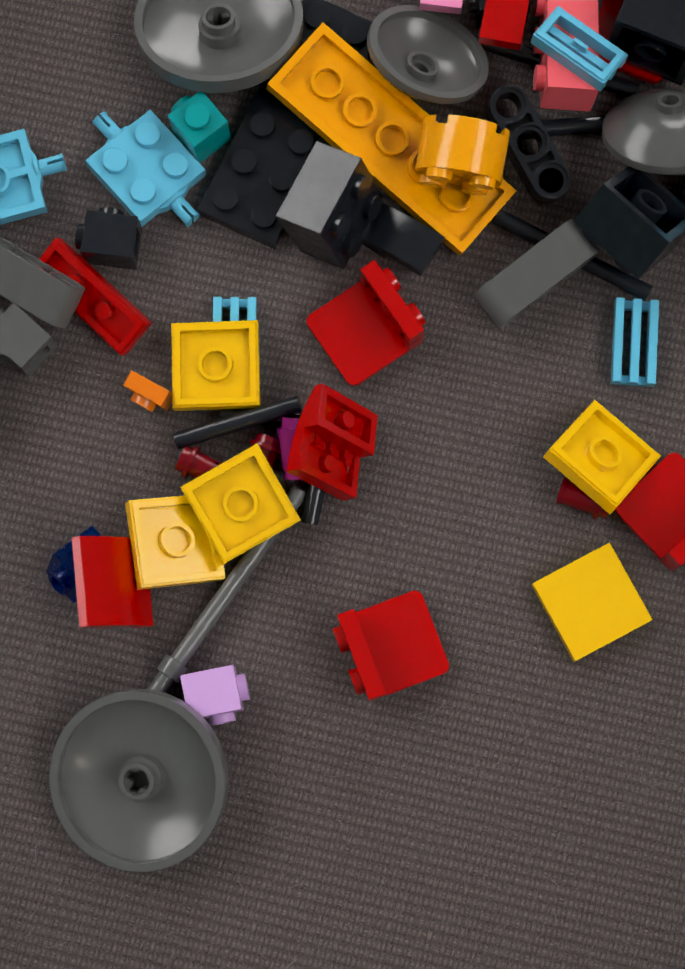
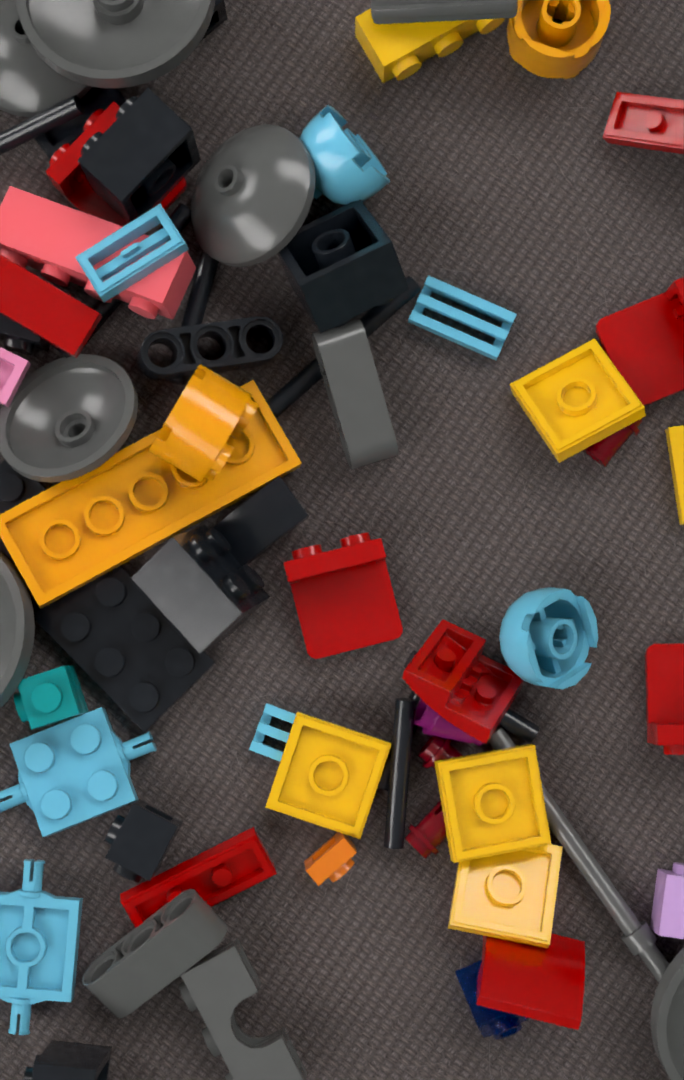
camera: 65 degrees left, 5 degrees up
none -> medium azure cylinder [499,587,598,690]

